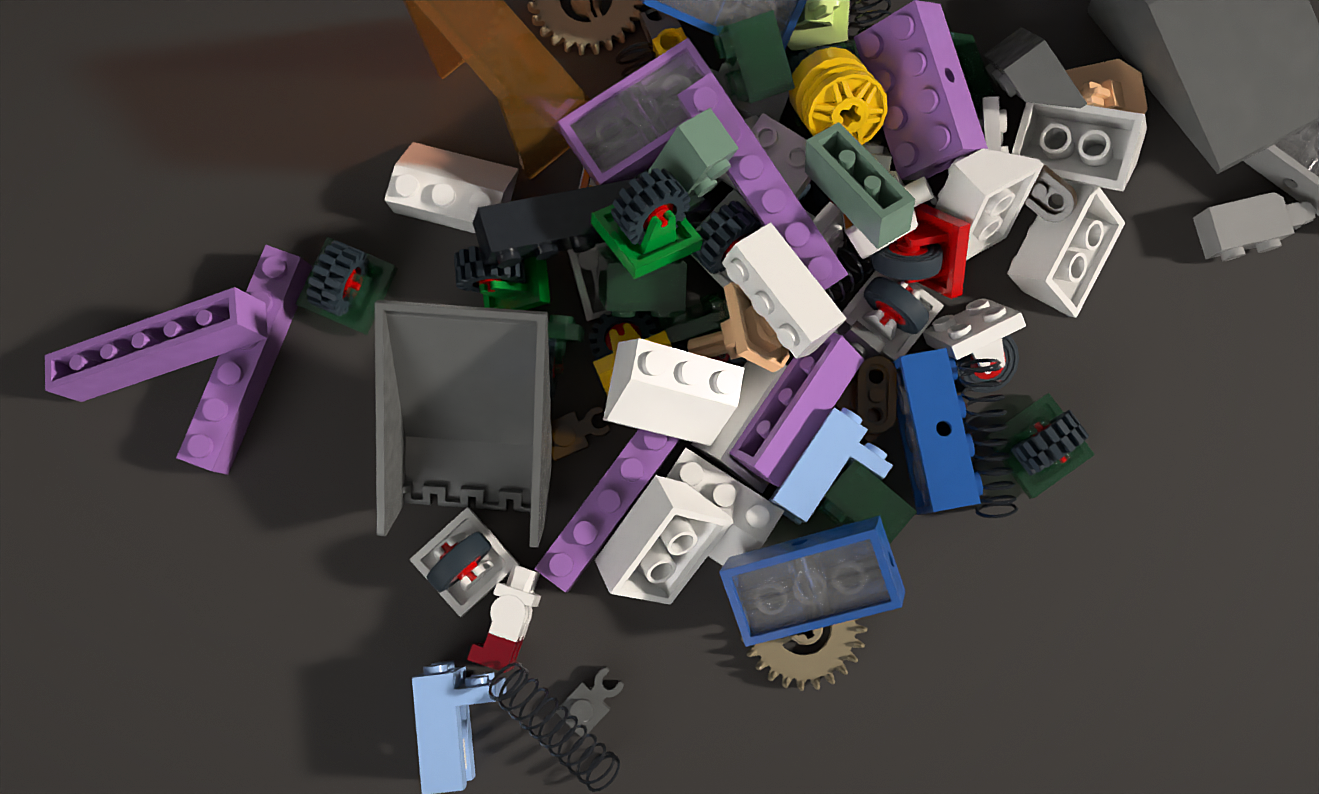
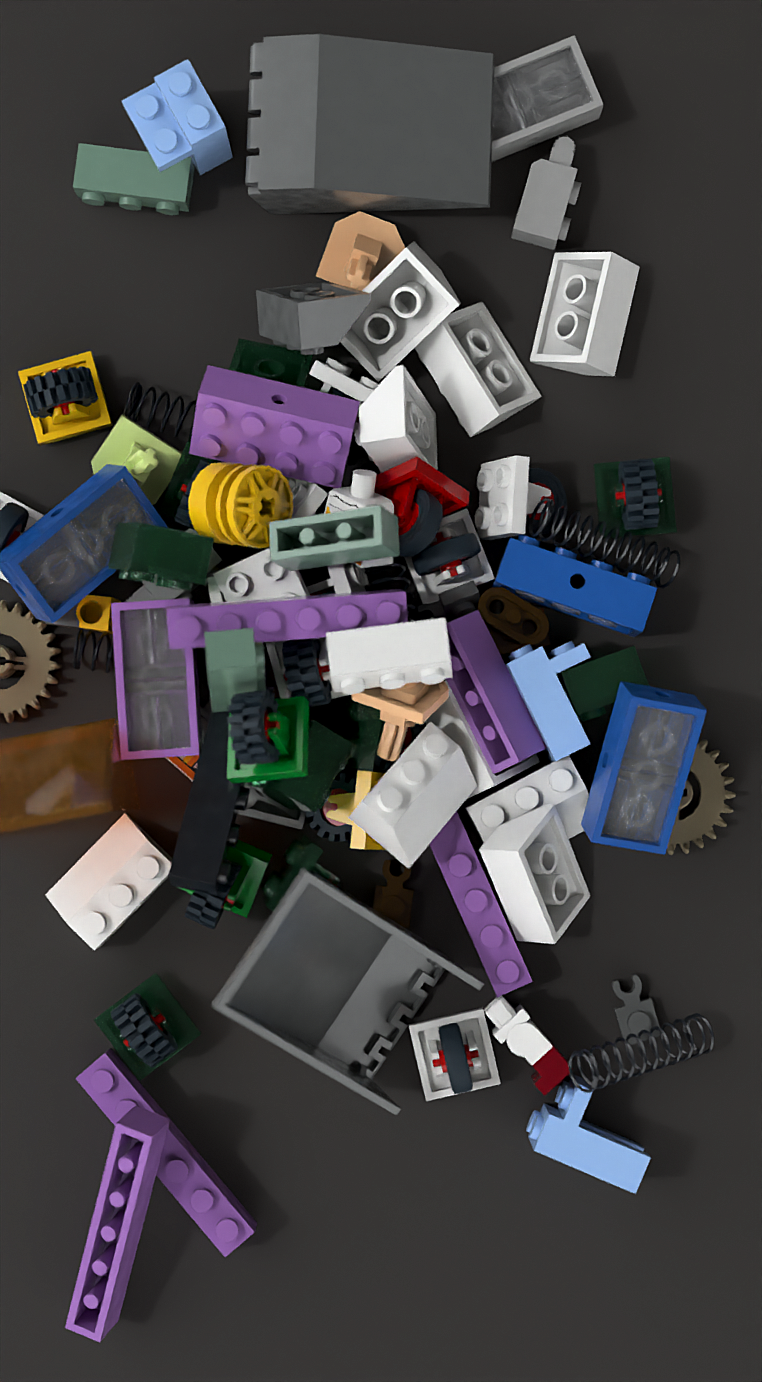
camera: 60 degrees left, 5 degrees up
plate [1024,157,1077,222] -> none
none -> white slope [530,252,640,376]

